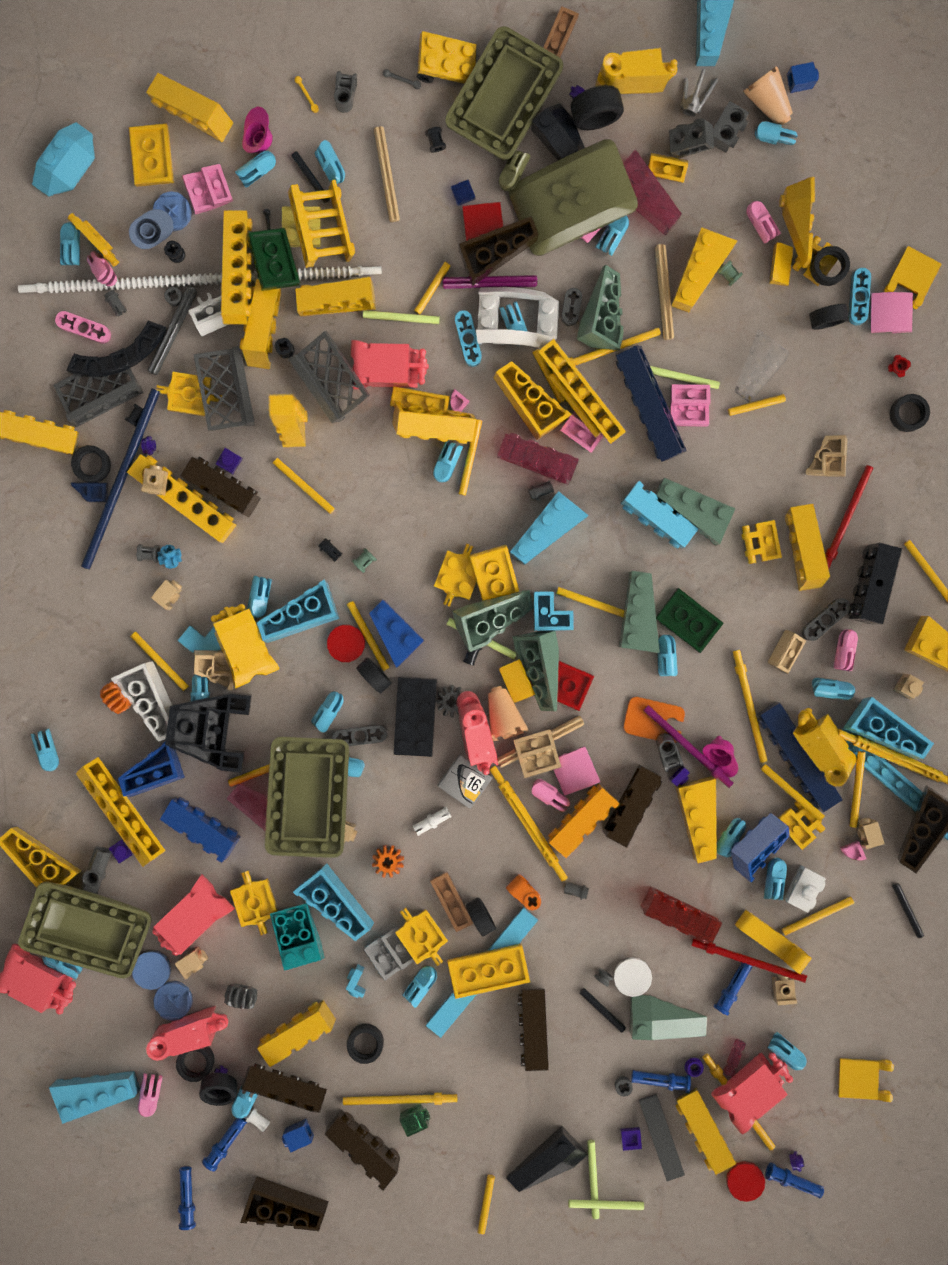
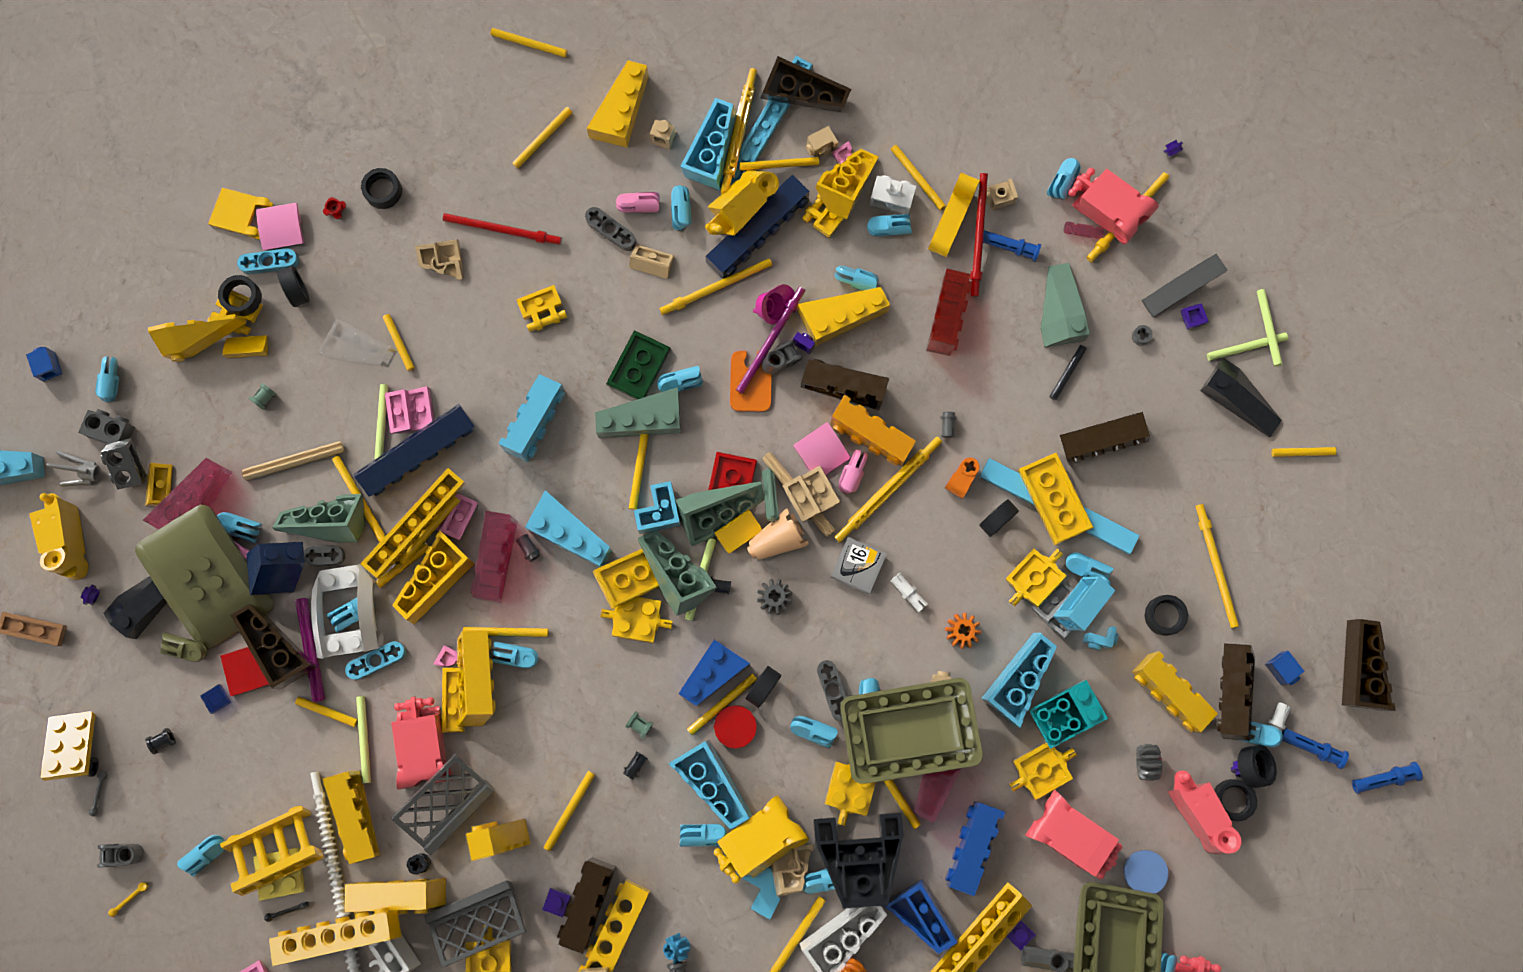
camera: 100 degrees left, 10 degrees down
medium azure wedge [49,1071,141,1124] -> none
bright pink arm [138,1073,163,1117] -> none
tan brick [151,580,182,610] -> none
medium blue tile [153,981,193,1021] -> none
tan brick [175,947,208,980] -> none
medium azure arm [235,151,276,188] -> none
dark pink piece [242,106,273,153] -> none
dark green tile [247,228,300,291] -> none
black bar [291,151,330,203] -> none
dark brown wedge [324,1110,400,1191] -> none
tan axle [374,126,400,222] -> none
black brick [393,677,437,757] -> none
clear green brick [399,1103,431,1137] -> none
medium nougat plate [430,871,473,932] -> none
olive wedge [445,26,563,160] -> none
coral piece [456,691,498,775] -> none
black tyre [571,85,624,130] -> none
dark grey bush [594,968,614,987] -> none
white tile [613,957,652,997] -> none
blue pin [631,1070,691,1093] -> none
sand green wedge [655,478,736,545] -> none
yellow wedge [671,227,737,313] -> none
yellow wedge [675,1088,736,1175] -> none
dark purple plate [684,1057,704,1077] -> none
red tile [726,1161,766,1202] -> none
blue wedge [731,813,790,882] -> none
light nougat cone [743,66,793,125] -> none
bright pink arm [746,201,781,244] -> none
yellow bar [760,764,825,821] -> none
blue pin [765,1162,824,1199] -> none
yellow wedge [785,504,830,591] -> none
yellow flag [838,1058,894,1102] -> none
black brick [848,543,902,625] -> none
black bar [892,883,924,938] -> none
none -> dark blue slope [246,542,305,595]
none -> sand green axle [762,468,779,523]
none -> yellow wedge [815,149,879,219]
none -> yellow plate [824,762,876,826]
none -> medium azure window [1053,576,1115,631]

